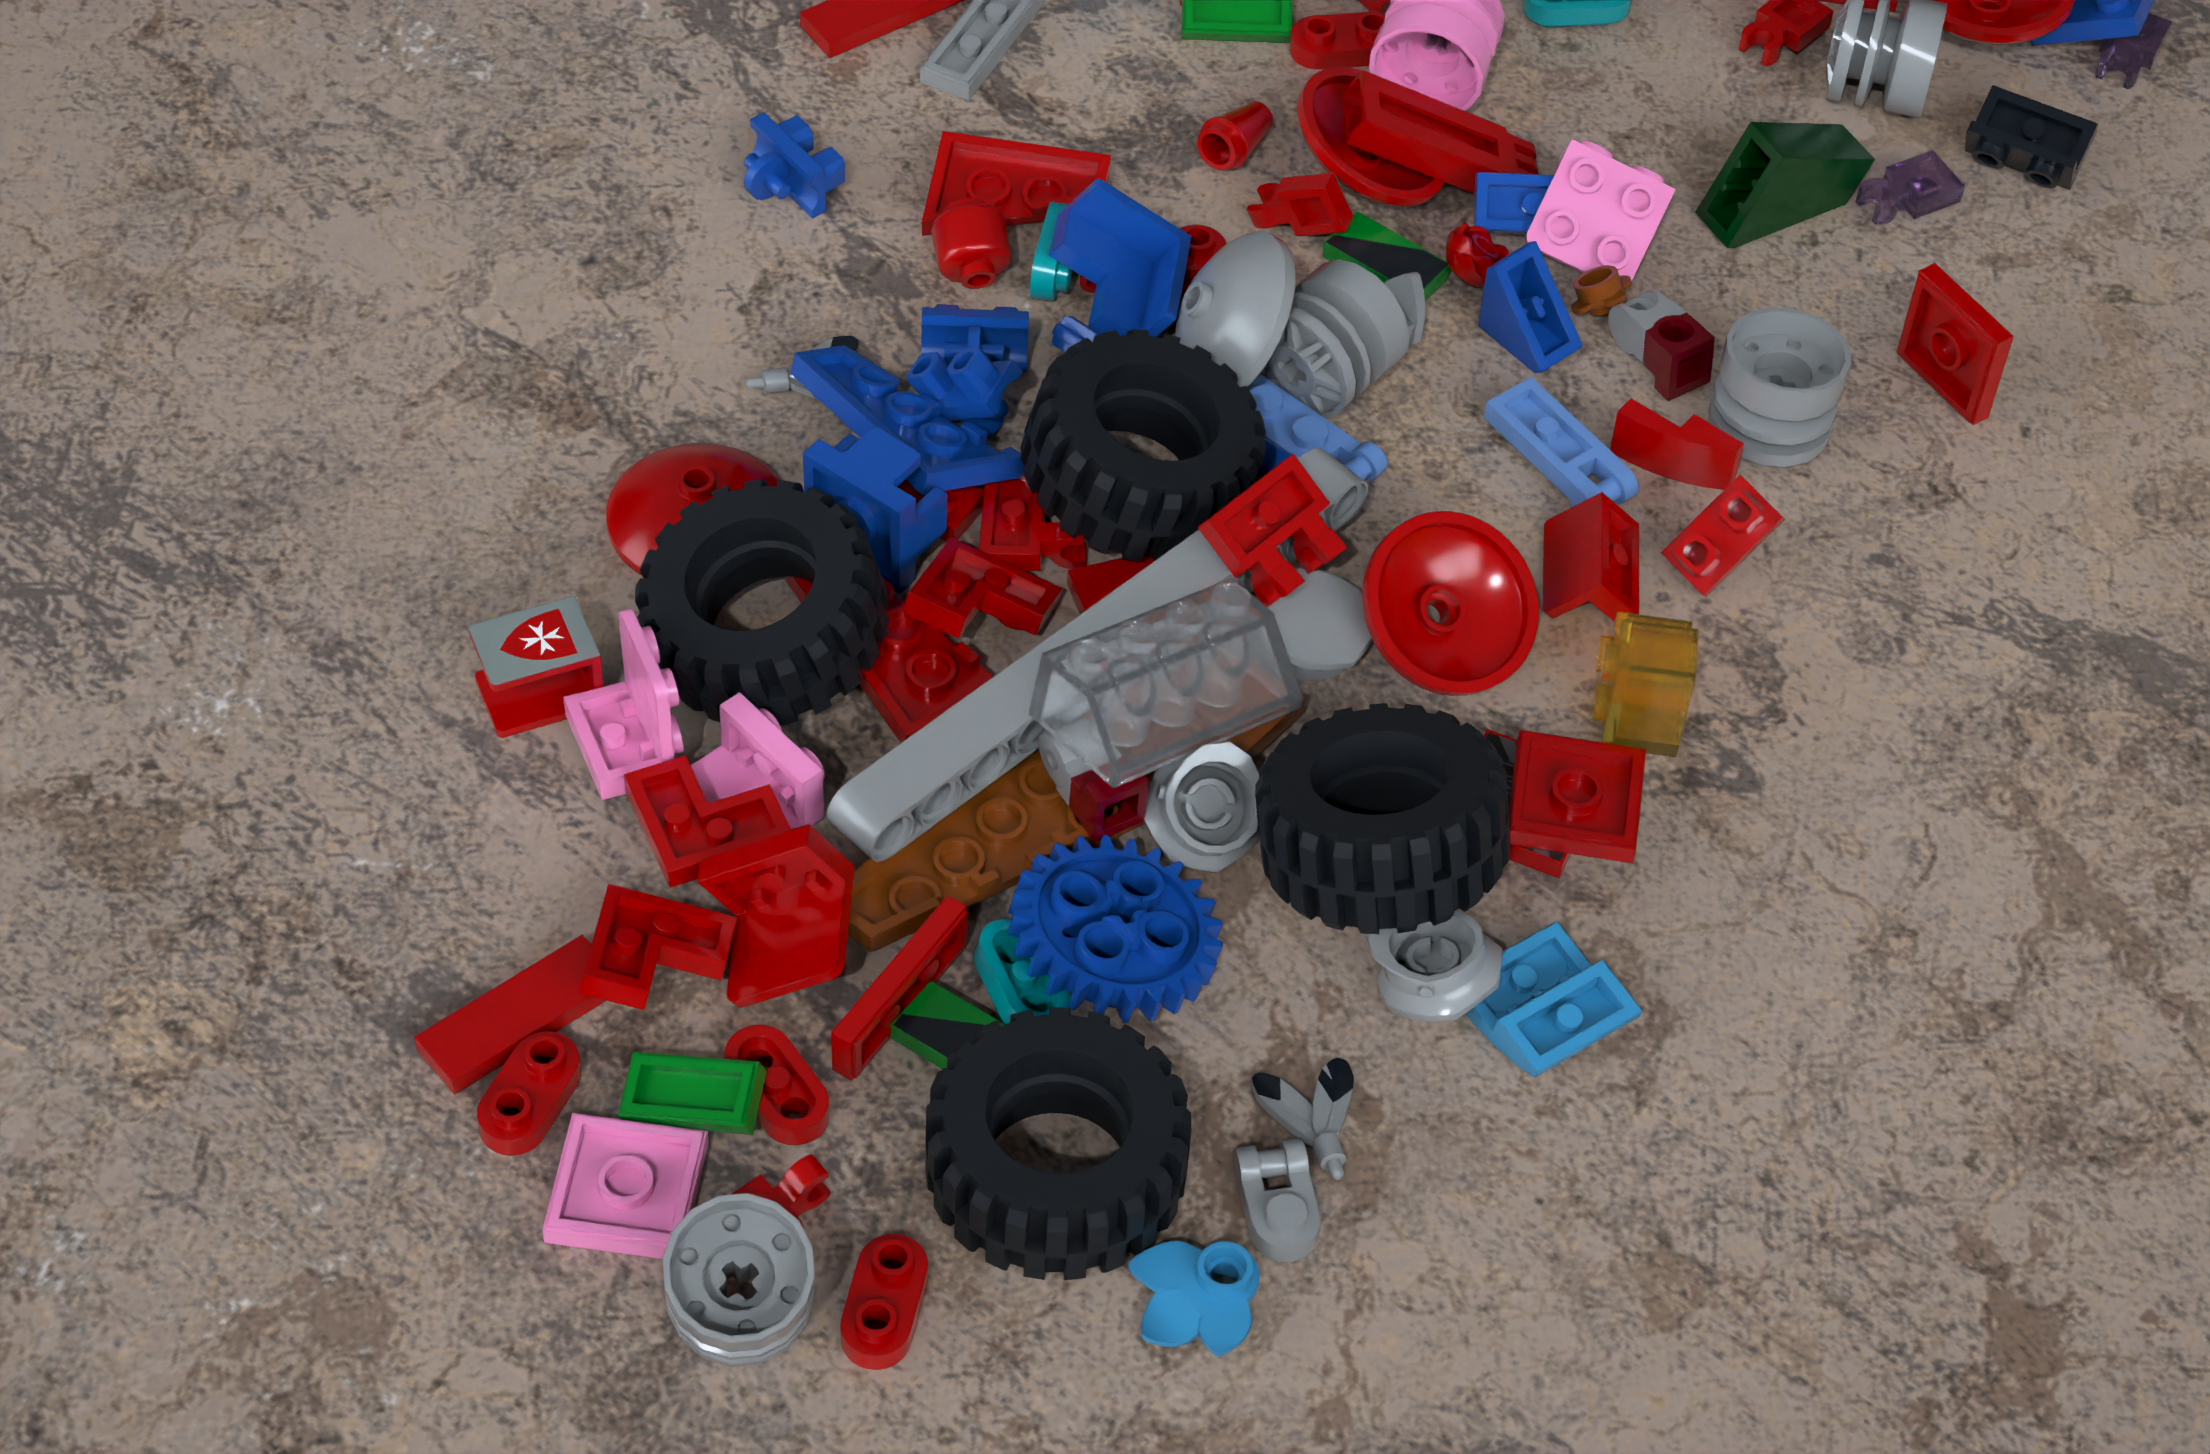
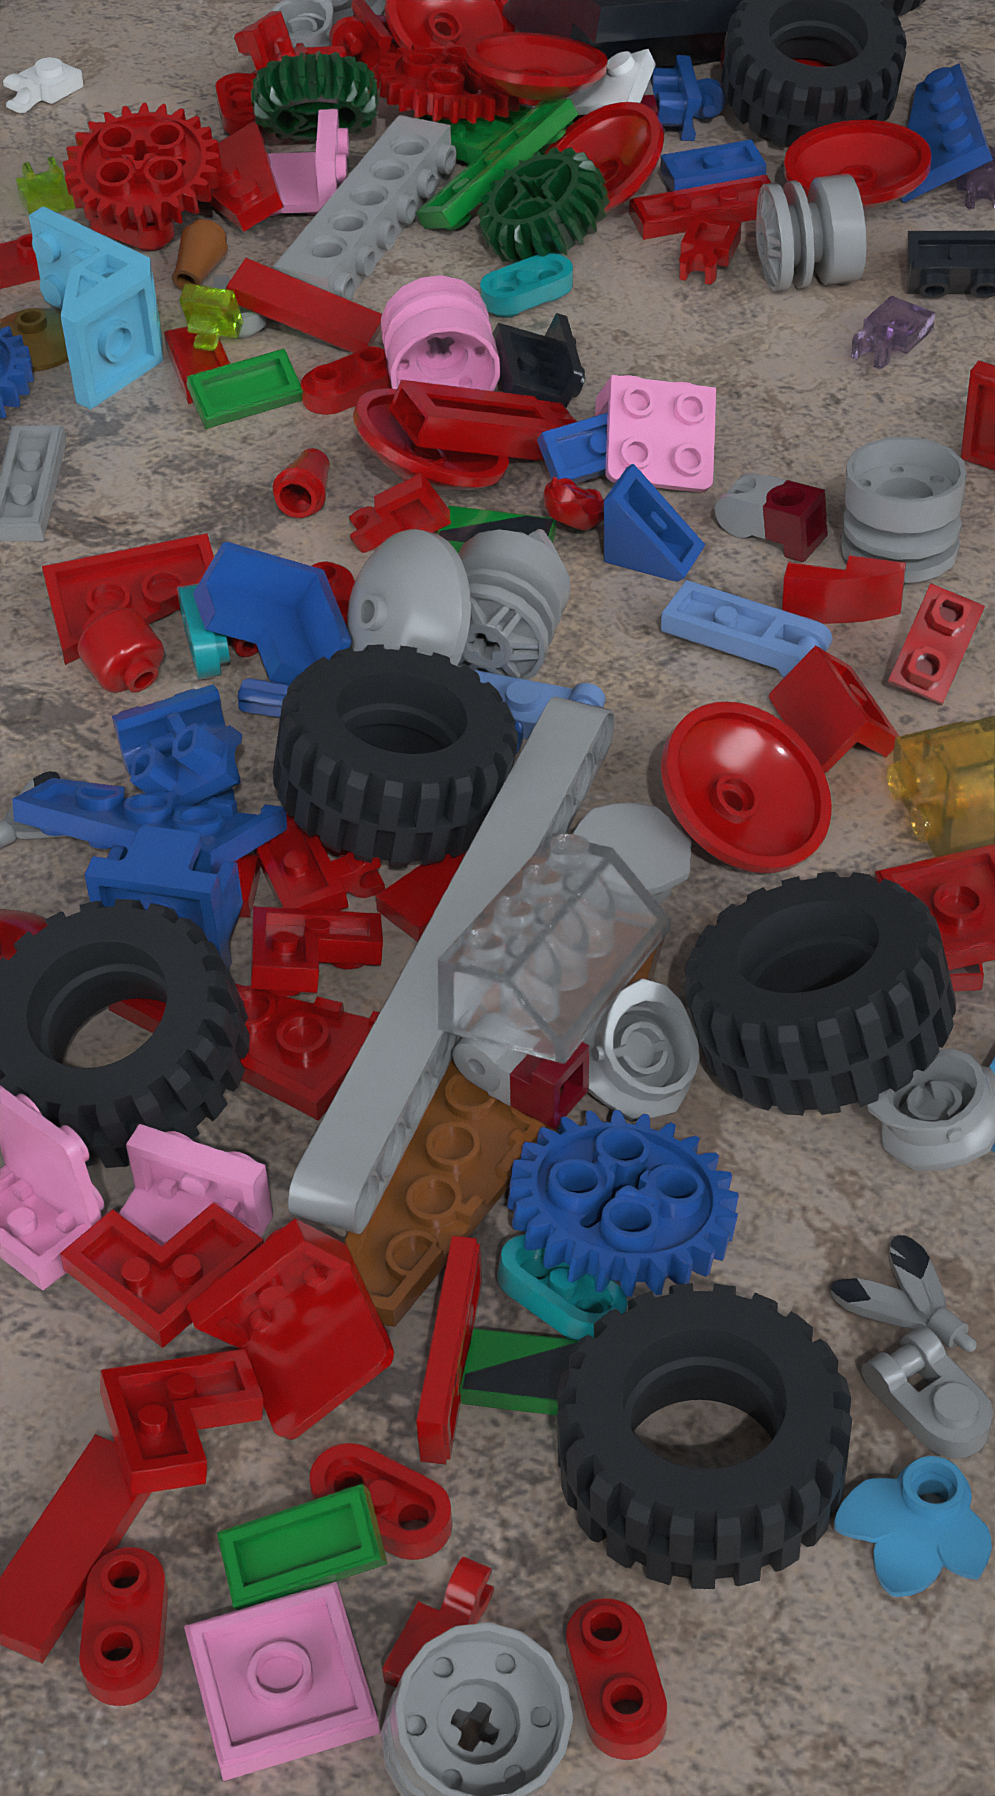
camera: 20 degrees left, 5 degrees down
red plate [1198,454,1347,608] -> none
dark orange plate [1571,265,1632,316] -> none
dark green slope [1695,122,1875,248] -> none
none -> black bracket [492,313,585,408]

